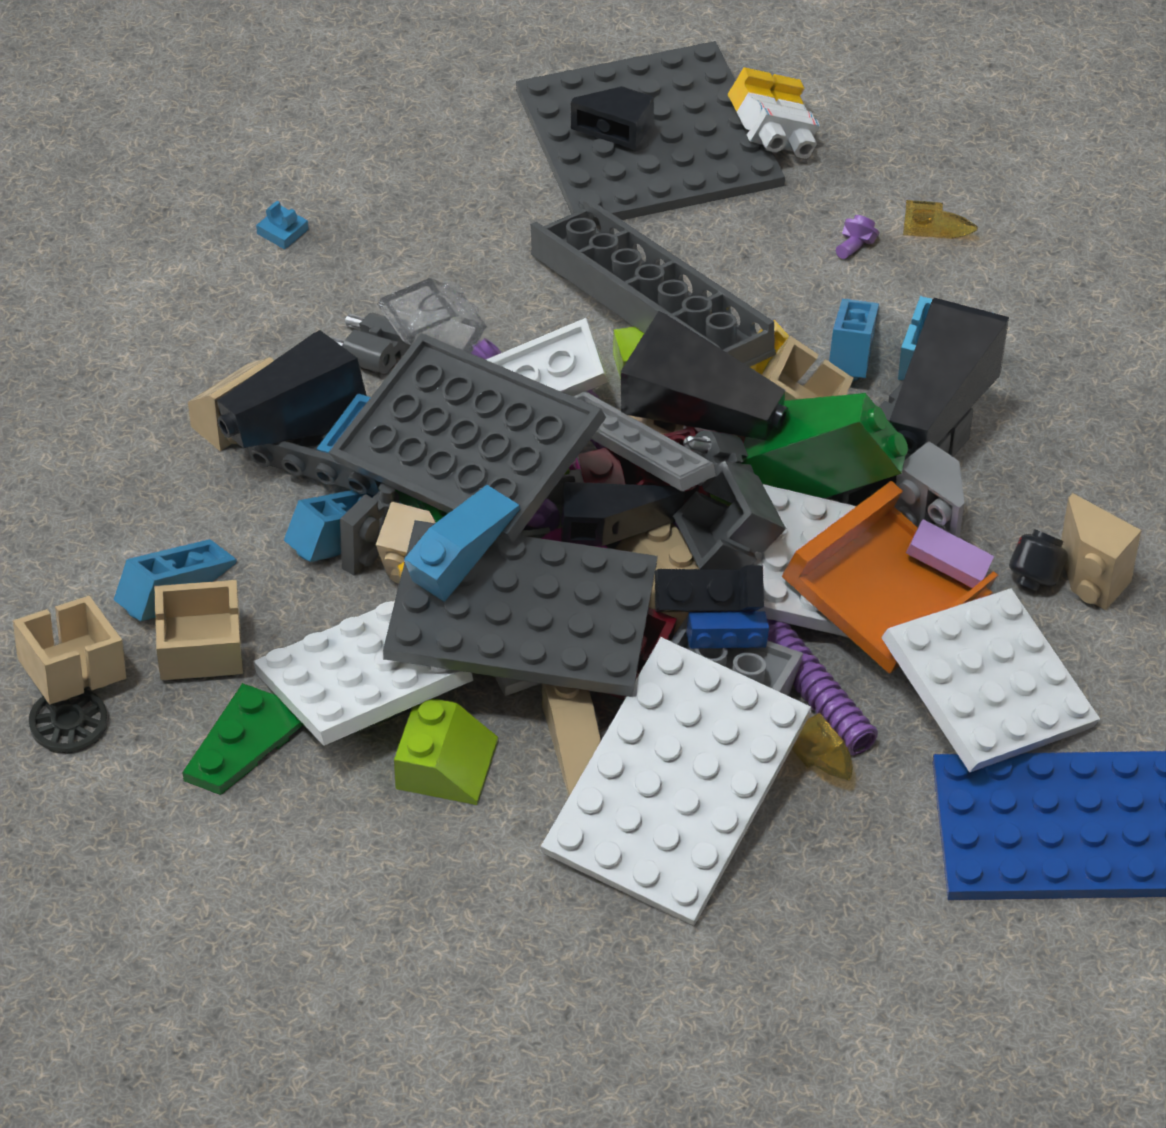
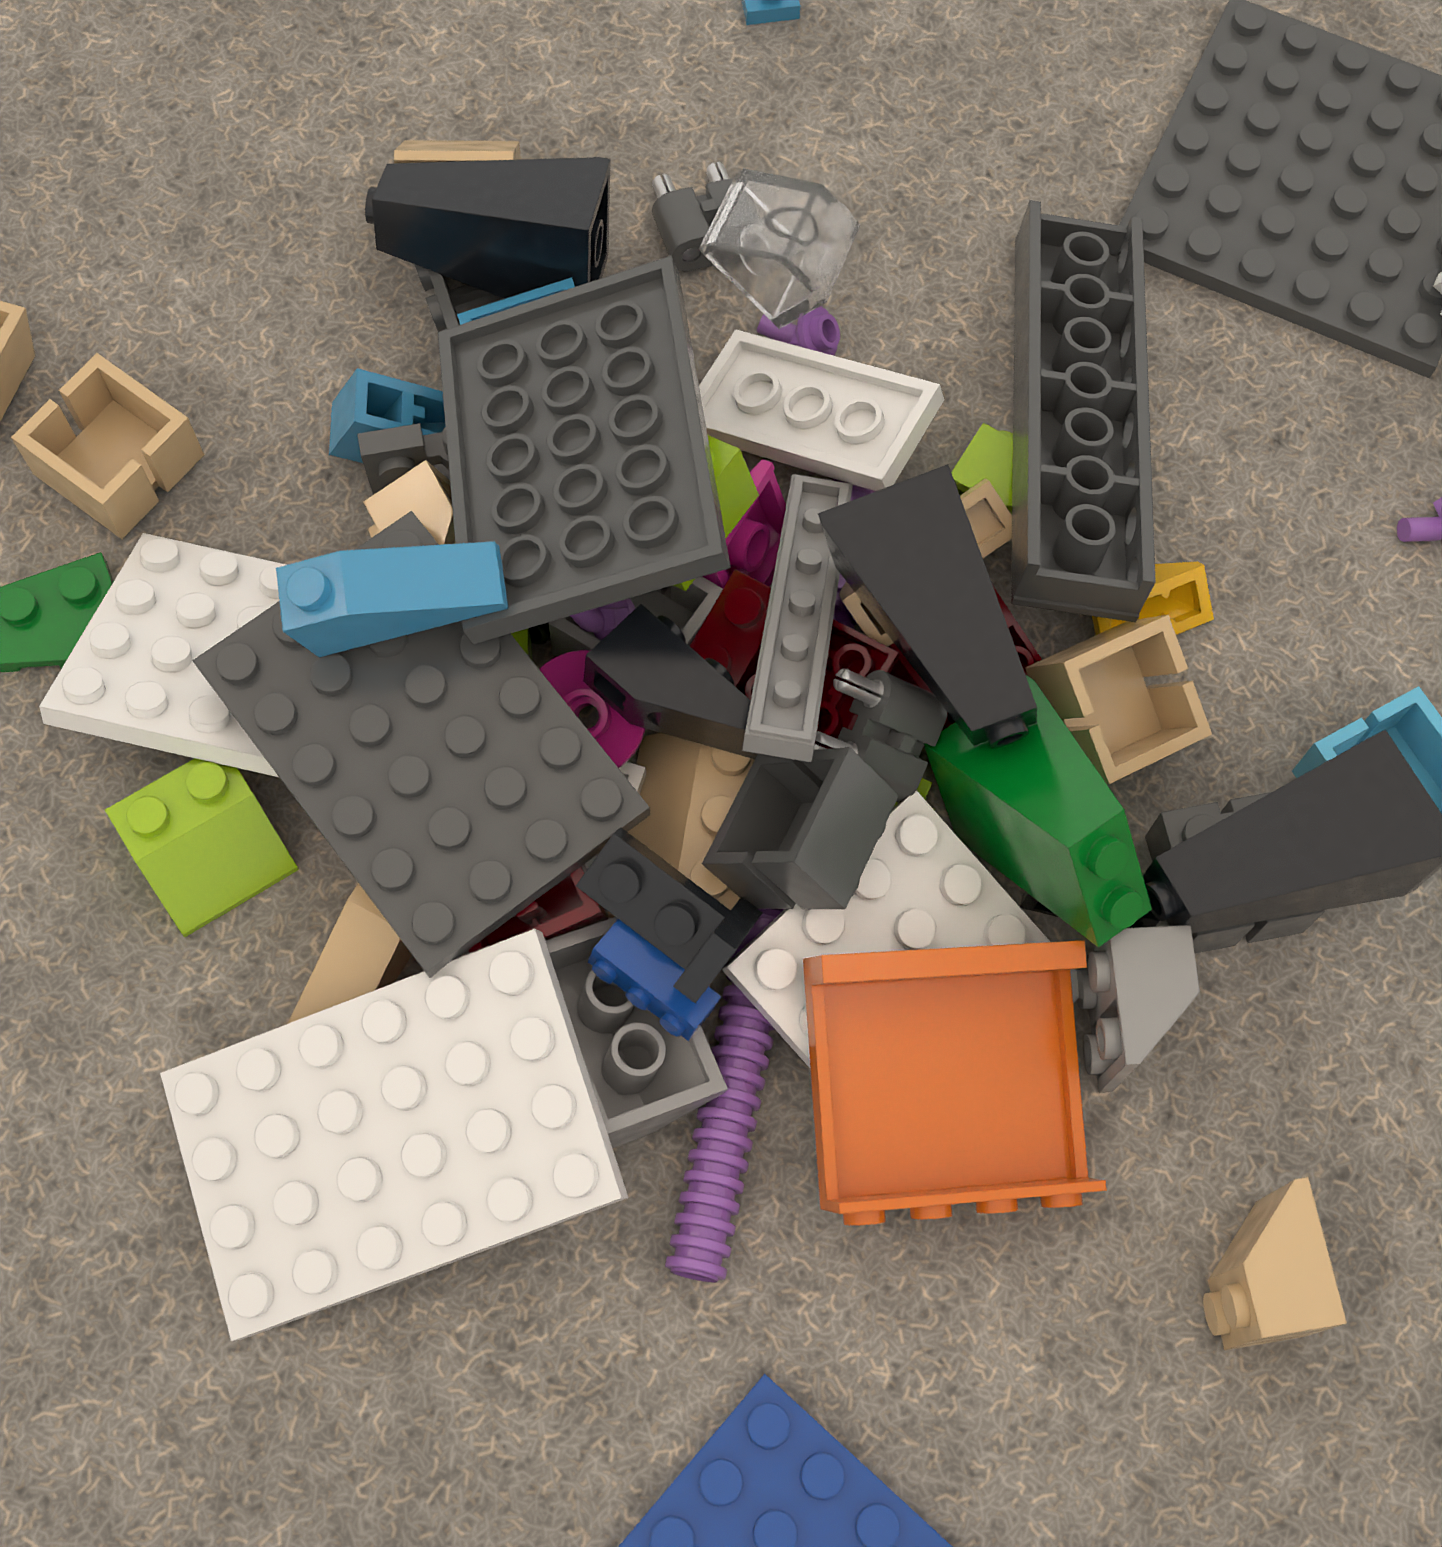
camera: 40 degrees right, 20 degrees up
dark azure slope [113,539,237,621] -> none
black slope [571,86,654,150] -> none
clear yellow plate [792,713,853,781] -> none
dark azure slope [829,298,879,381] -> none
white plate [881,588,1100,772] -> none
lavender tile [906,519,994,588] -> none
black head [1009,529,1068,591] -> none

